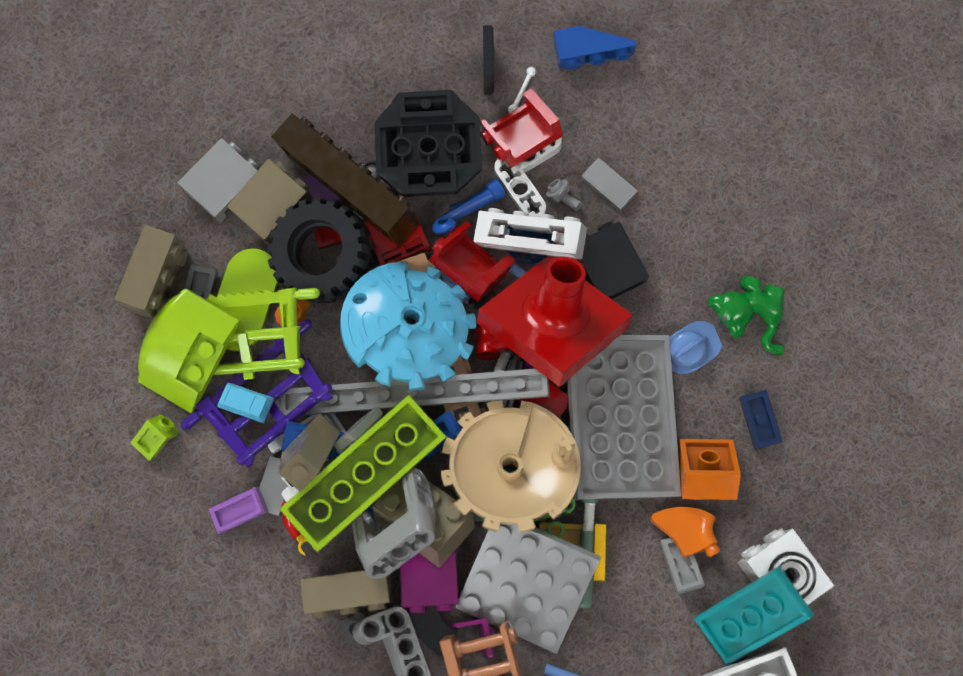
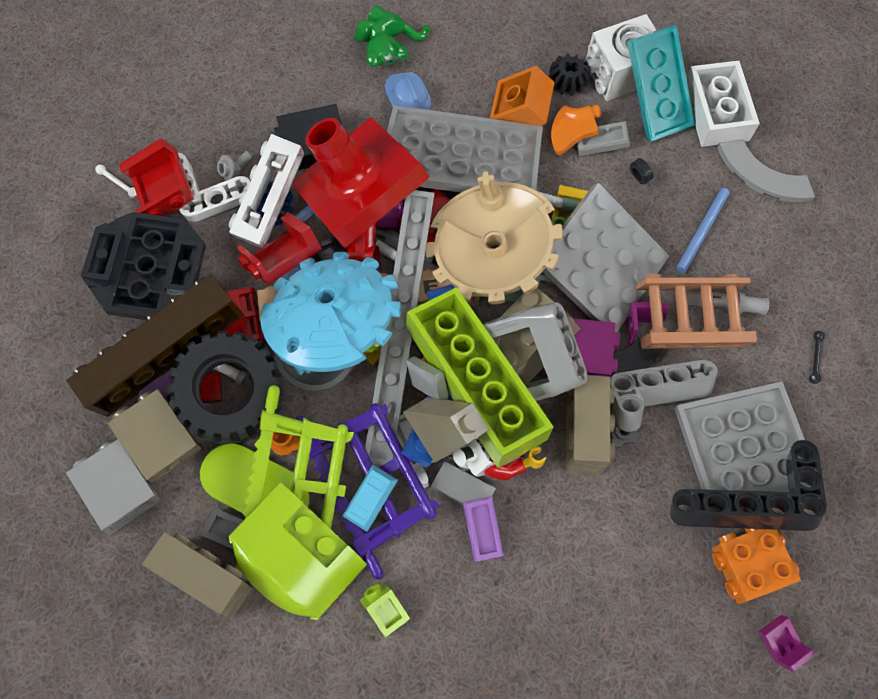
camera: 85 degrees left, 10 degrees down
blue plant [433,179,506,235] -> none
black tile [483,25,494,94] -> none
blue slope [553,26,636,70] -> none
light grey tile [581,157,638,212] -> none
dark blue plate [739,390,783,450] -> none
none -> black gear [549,52,591,97]
none -> black tile [630,158,654,185]

